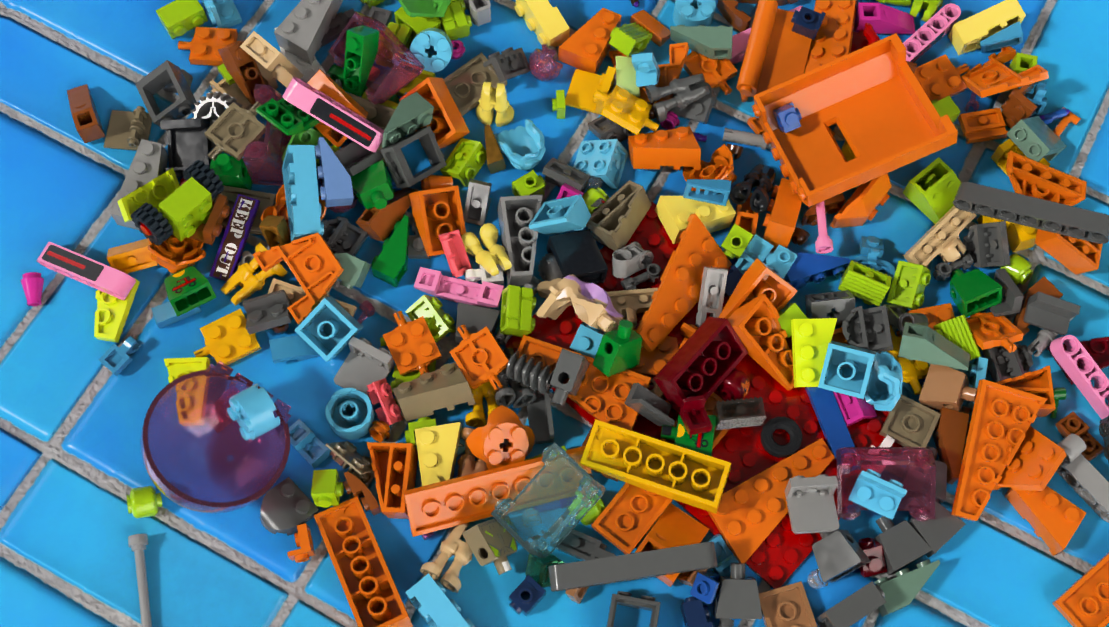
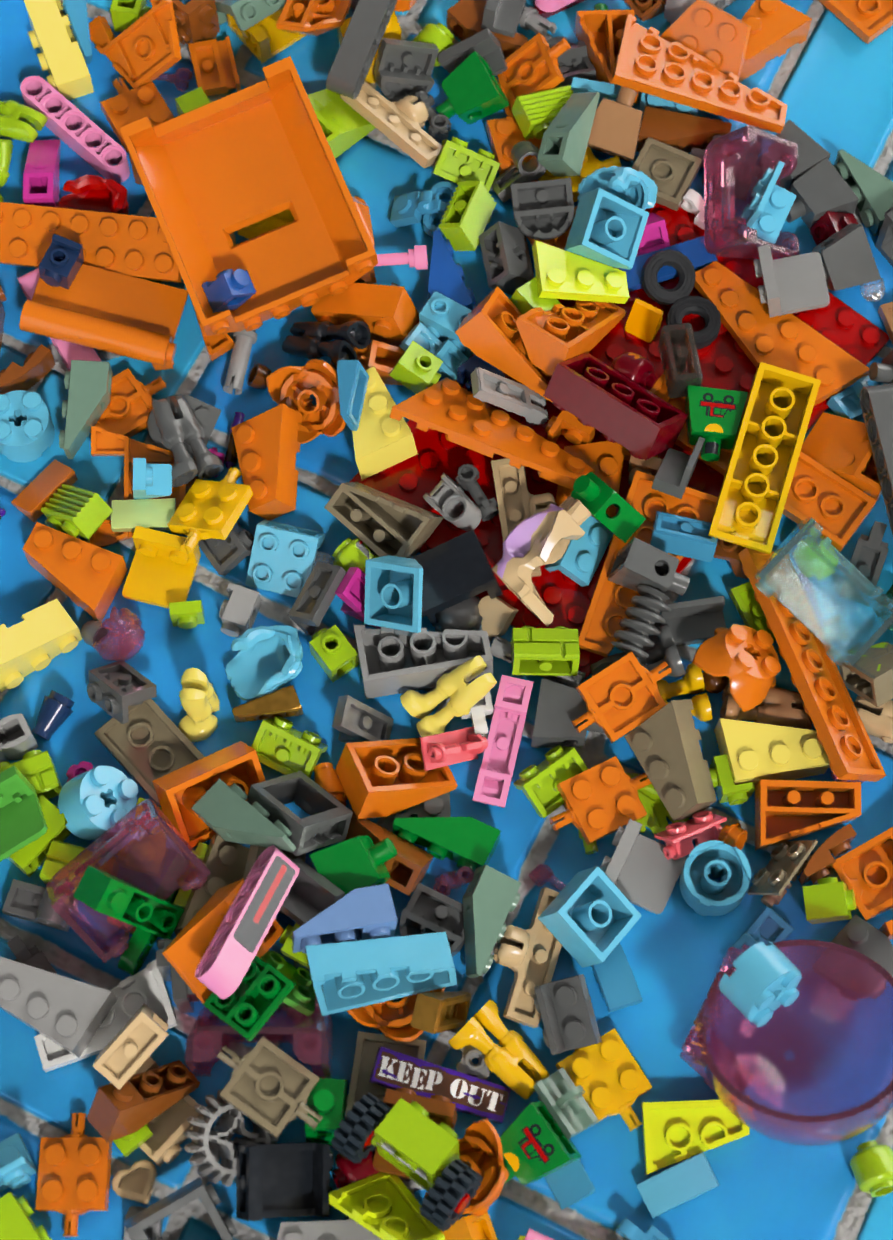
camera: 90 degrees left, 0 degrees up
orange wing [253,233,344,325] -> none
dark red bracket [679,395,713,435] -> none
none -> dark blue cone [32,690,75,741]
none -> tan tile [112,1160,158,1205]
none -> light grey brick [219,583,261,637]
none -> clear pink arm [433,866,474,896]
none -> sand green hips [533,1068,598,1140]
none -> light orange slope [625,298,663,343]
none -> medium azure slope [636,1153,720,1218]
none -> black tyre [640,249,696,305]
none -> dark azure slope [650,511,718,562]

